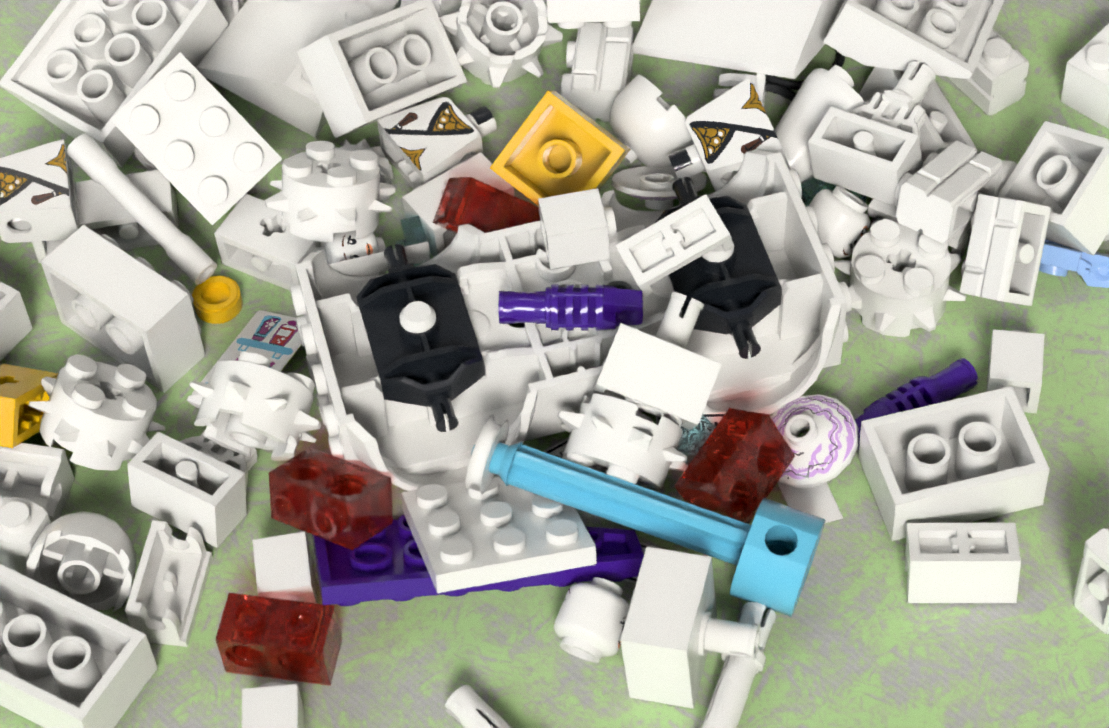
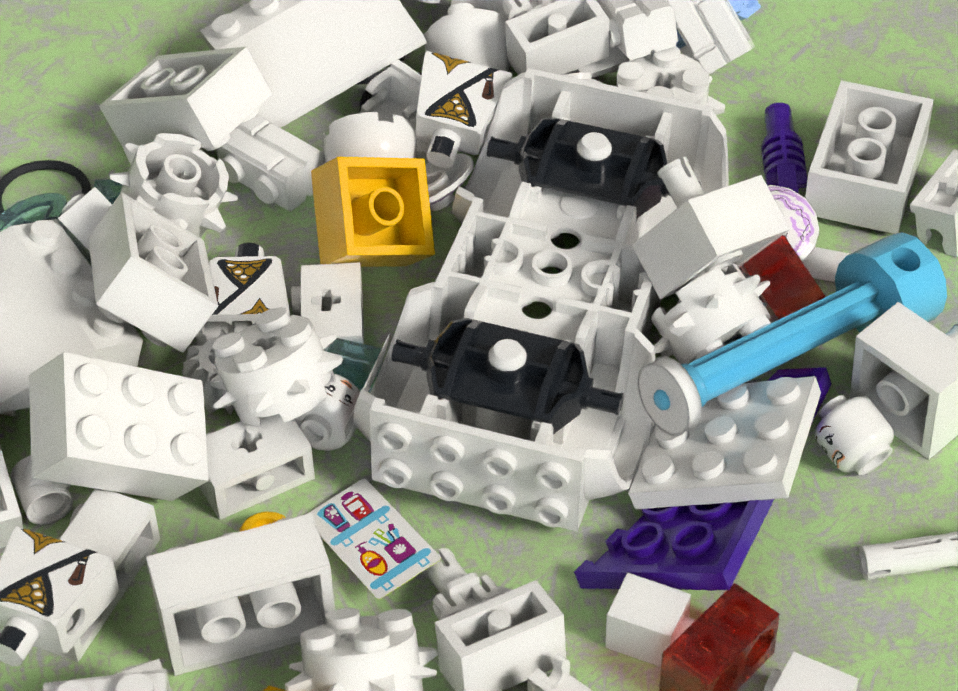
camera: 60 degrees left, 5 degrees down
white piece [66,133,217,285] -> none
white brick [187,351,321,461] -> none
clear red brick [268,447,393,550] -> none
clear red brick [432,177,540,234] -> none
dark purple hinge [498,284,643,331] -> none
white brick [538,188,617,270] -> none
white hinge [615,194,734,298] -> none
white brick [986,329,1045,413] -> none

